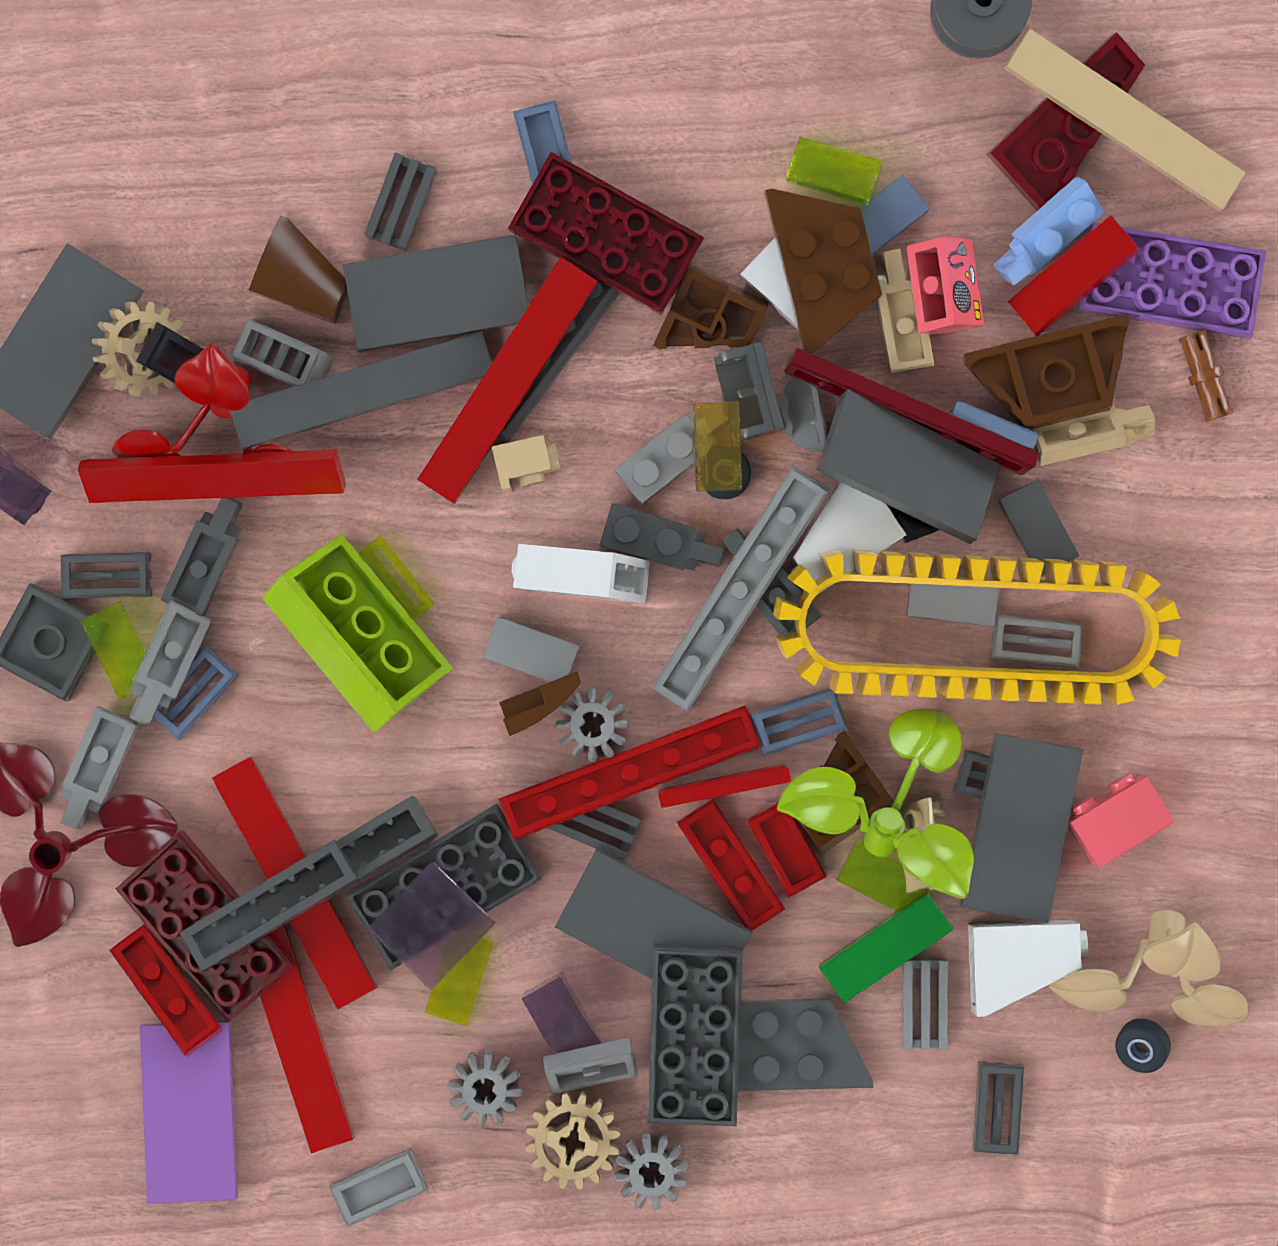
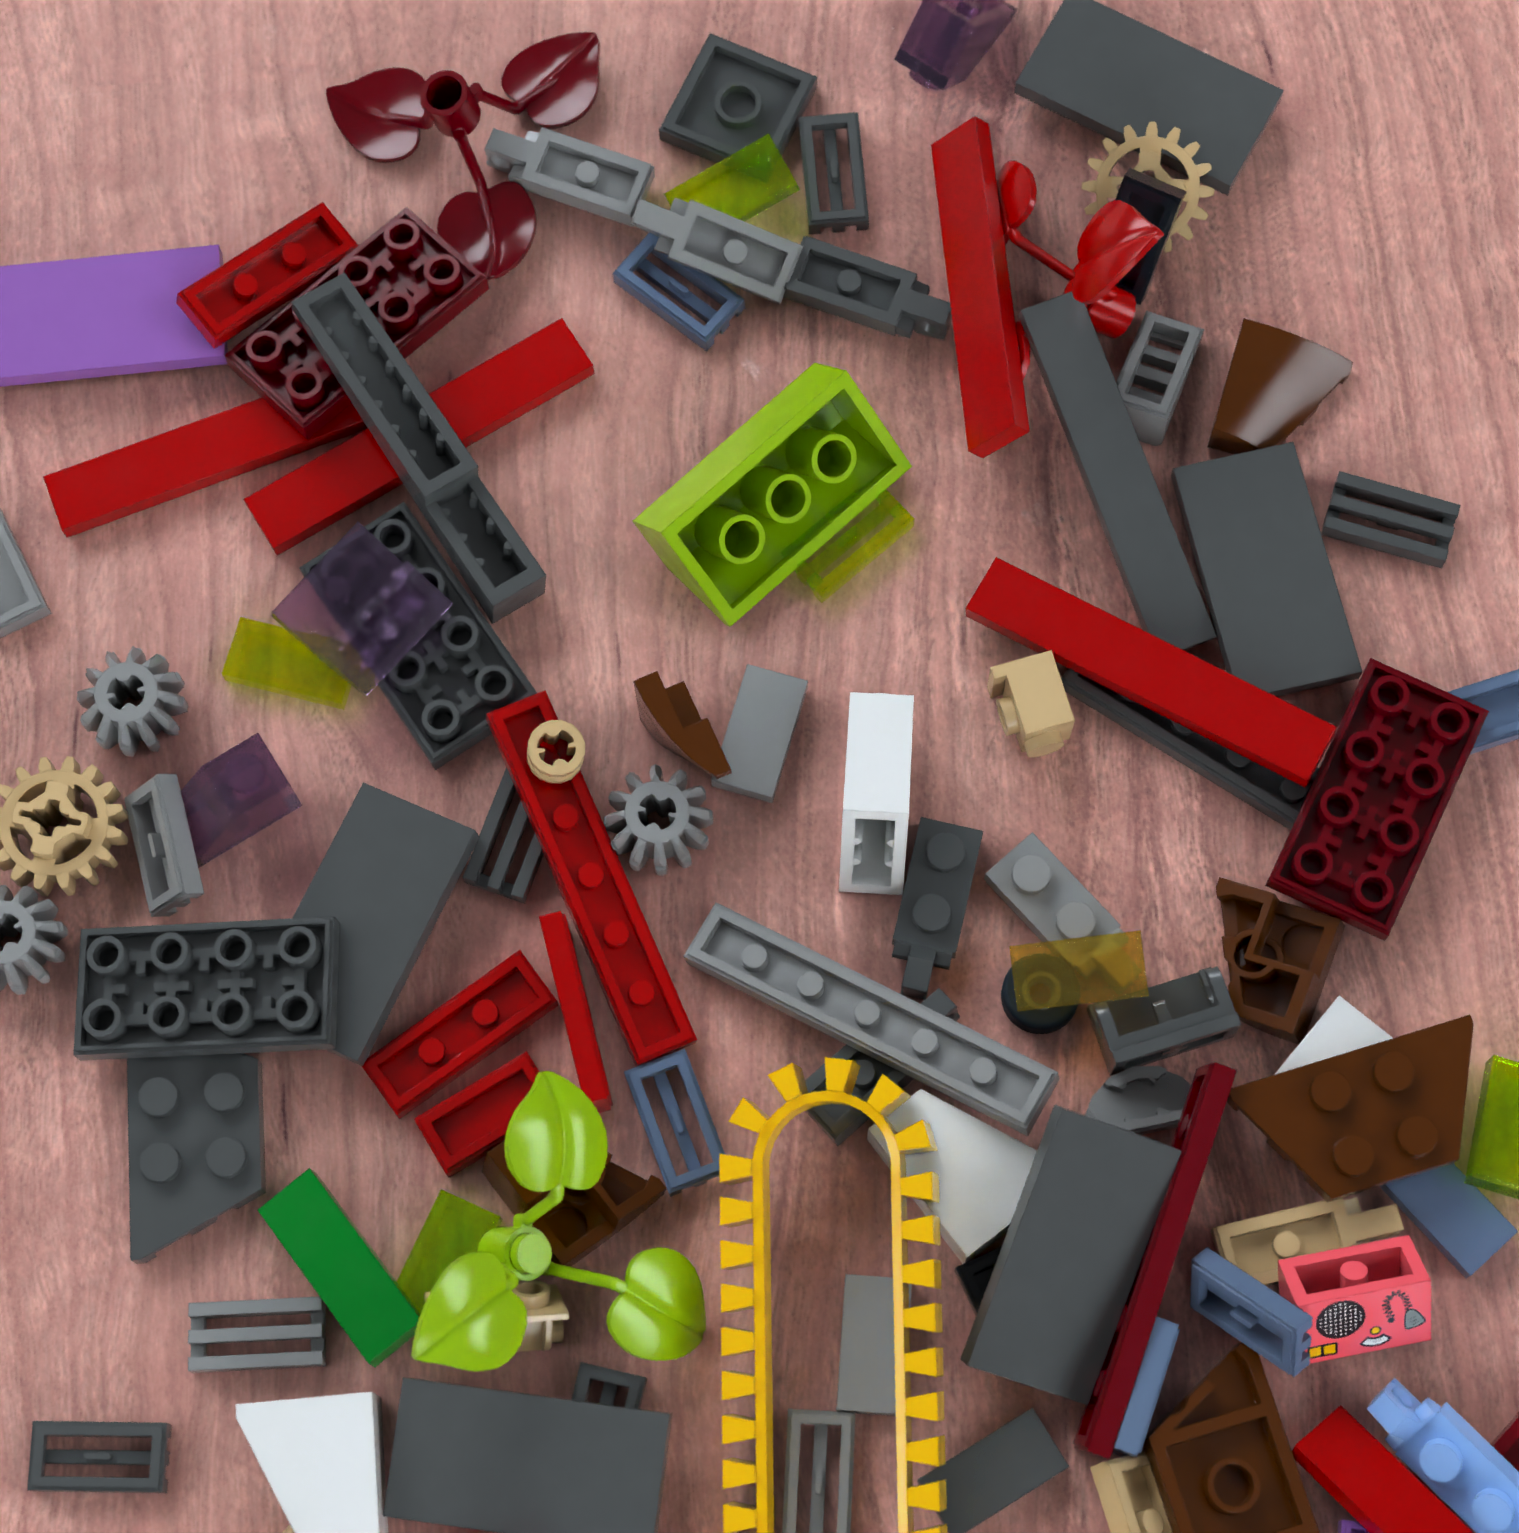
camera: 85 degrees right, 15 degrees down
none -> tan bush [527,720,585,783]
none -> sand blue tile [1190,1247,1313,1377]

